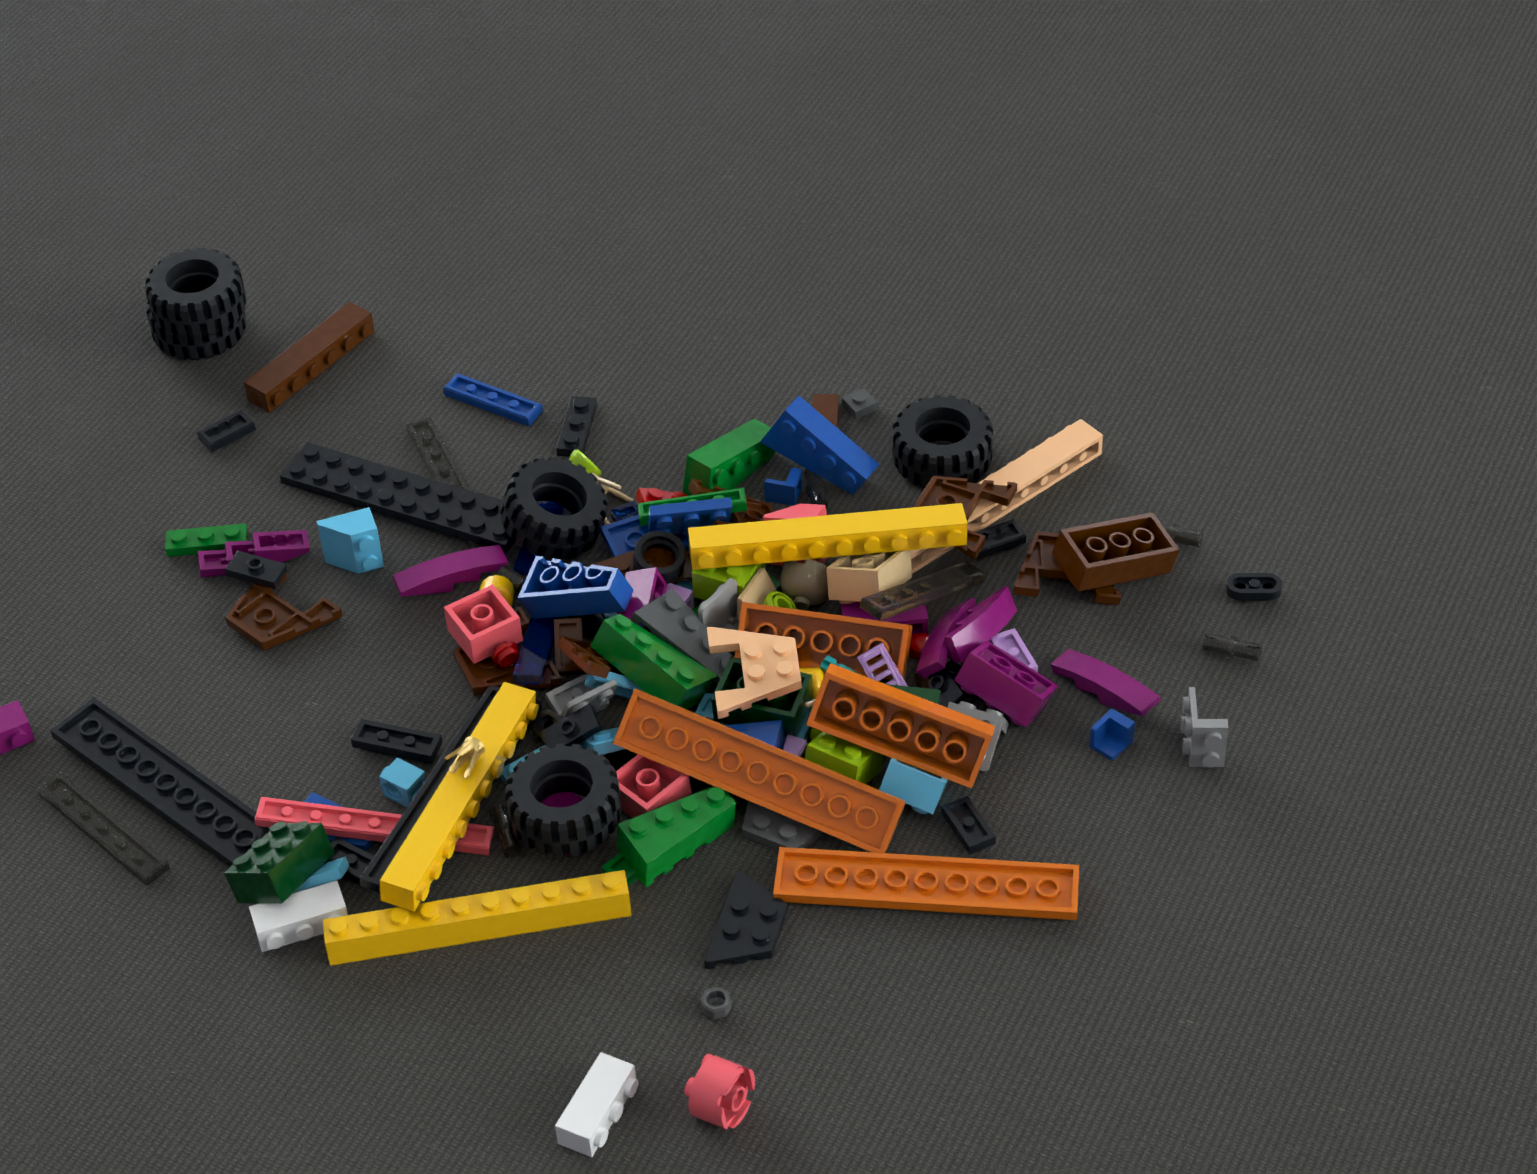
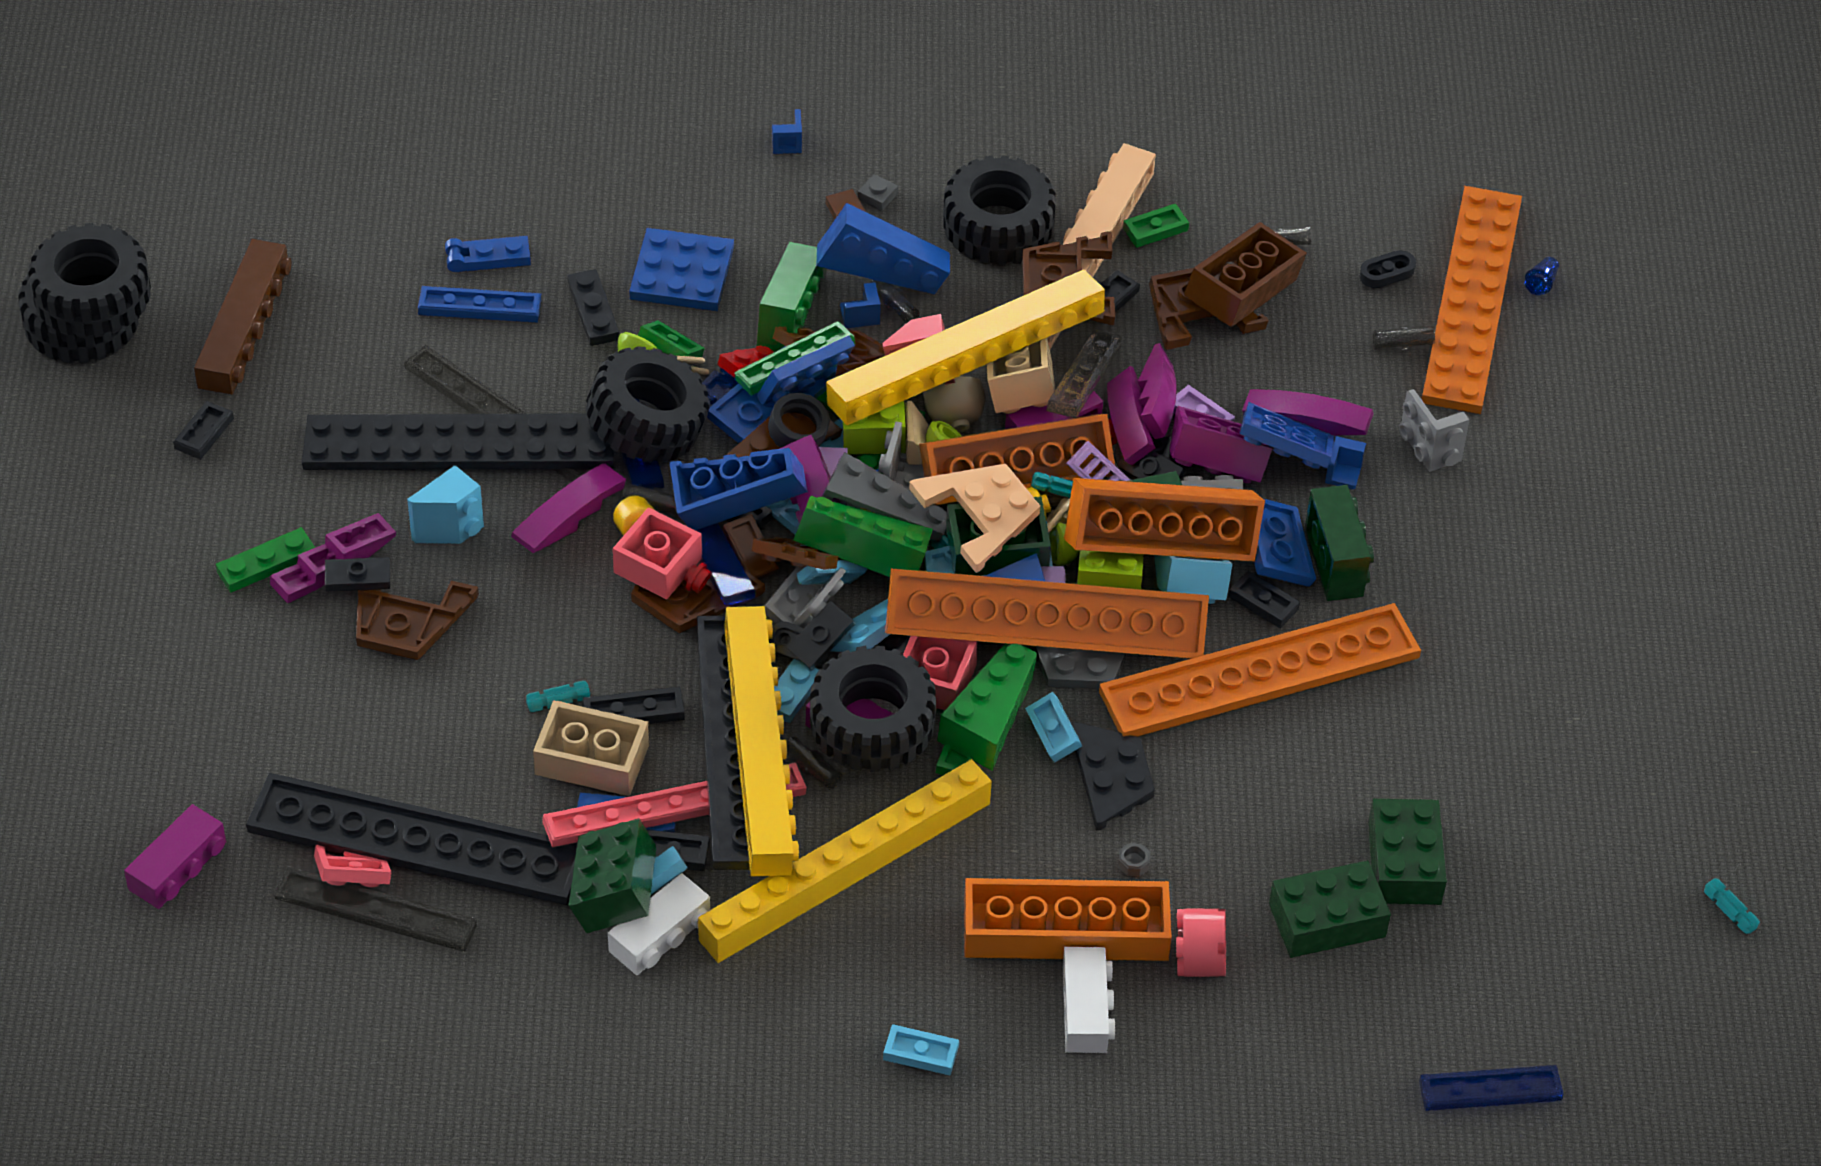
camera: 30 degrees left, 5 degrees up
medium azure brick [379,758,426,807] -> none
pearl gold piece [445,737,485,779] -> none
none -> coral wing [314,845,391,887]
none -> blue plate [445,236,531,272]
none -> teal axle [526,681,590,712]
none -> tan brick [533,700,649,796]
none -> blue plate [629,228,734,311]
none -> green plate [638,320,705,364]
none -> blue panel [772,109,802,154]
none -> medium azure plate [883,1024,959,1076]
none -> orange brick [964,878,1172,961]
none -> medium azure plate [1025,692,1082,762]
none -> green plate [1123,204,1189,248]
none -> blue plate [1240,402,1334,469]
none -> blue plate [1254,499,1316,587]
none -> dark green brick [1269,860,1391,958]
none -> dark green brick [1304,485,1374,601]
none -> dark green brick [1368,798,1447,905]
none -> orange plate [1422,186,1522,414]
none -> clear blue cone [1525,257,1559,295]

